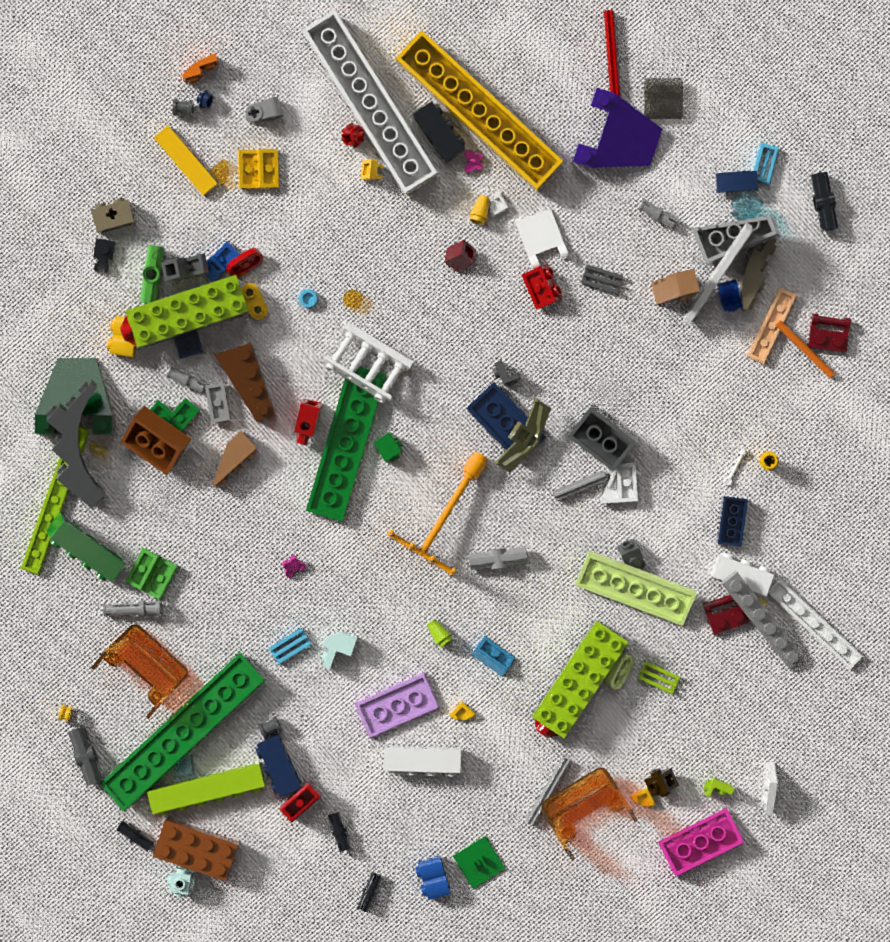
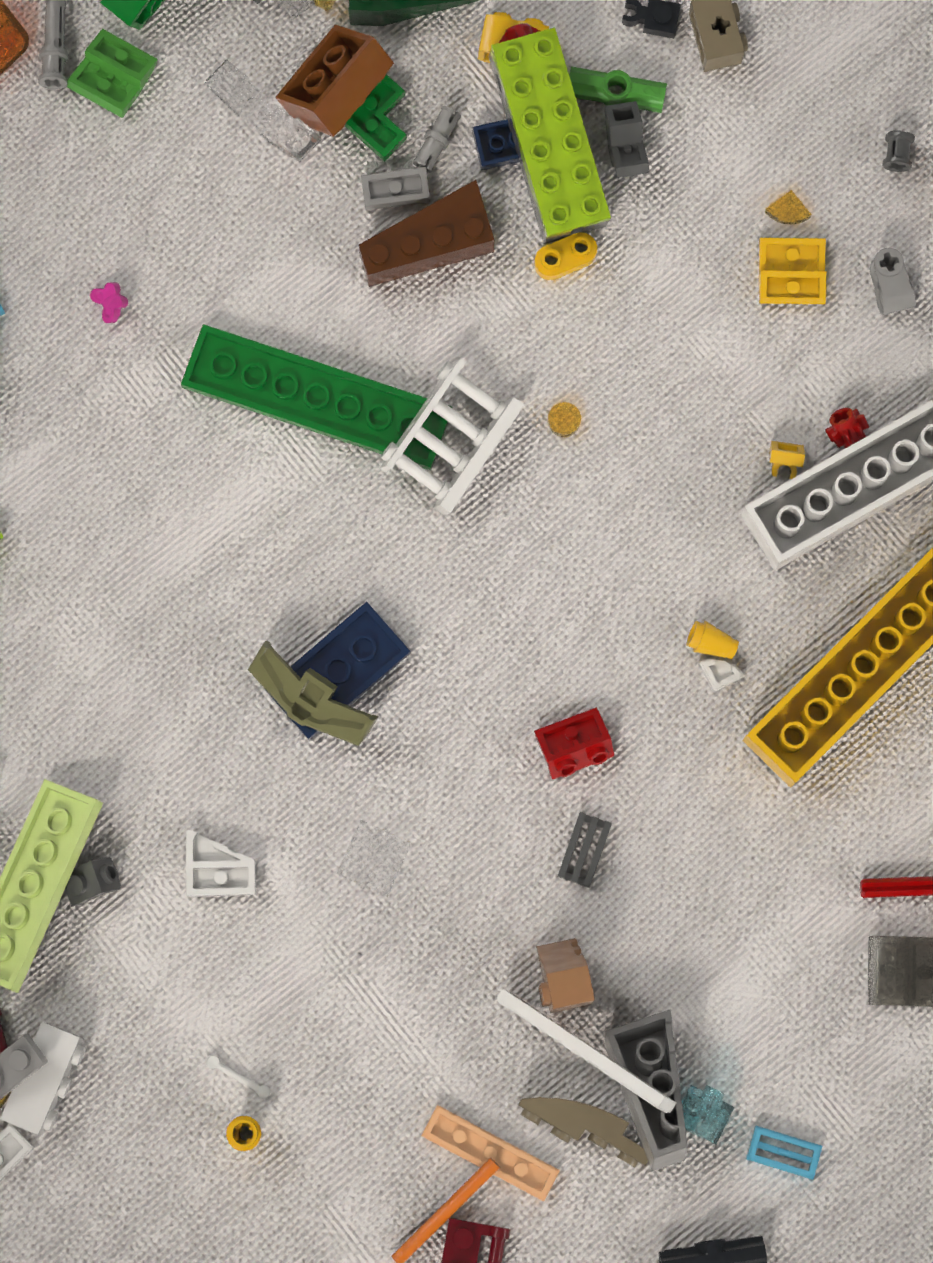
camera: 95 degrees right, 10 degrees down
yellow tile [153,125,218,196] -> none
dark blue plate [197,90,213,109] -> none
blue slope [205,241,242,282] -> none
medium nougat slope [212,431,258,487] -> none
red plate [226,248,263,278] -> none
red torso [294,398,323,445] -> none
medium azure tile [299,289,318,309] -> none
green brick [373,432,403,463] -> none
light orange piece [387,451,488,576] -> none
black brick [413,101,465,164] -> none
dark red panel [445,239,476,272] -> none
dark pink piece [464,150,483,173] -> none
light grey piece [468,547,528,570] -> none
dark grey bracket [492,360,521,387] -> none
white flag [515,208,568,269] -> none
light grey axle [553,470,608,501] -> none
dark grey slope [567,403,638,471] -> none
dark purple wedge [572,87,662,168] -> none
light grey pin [638,199,677,229] -> none
dark blue slope [715,171,758,193] -> none
dark blue piece [716,496,748,547] -> none
clear blue bracket [717,279,743,312] -> none

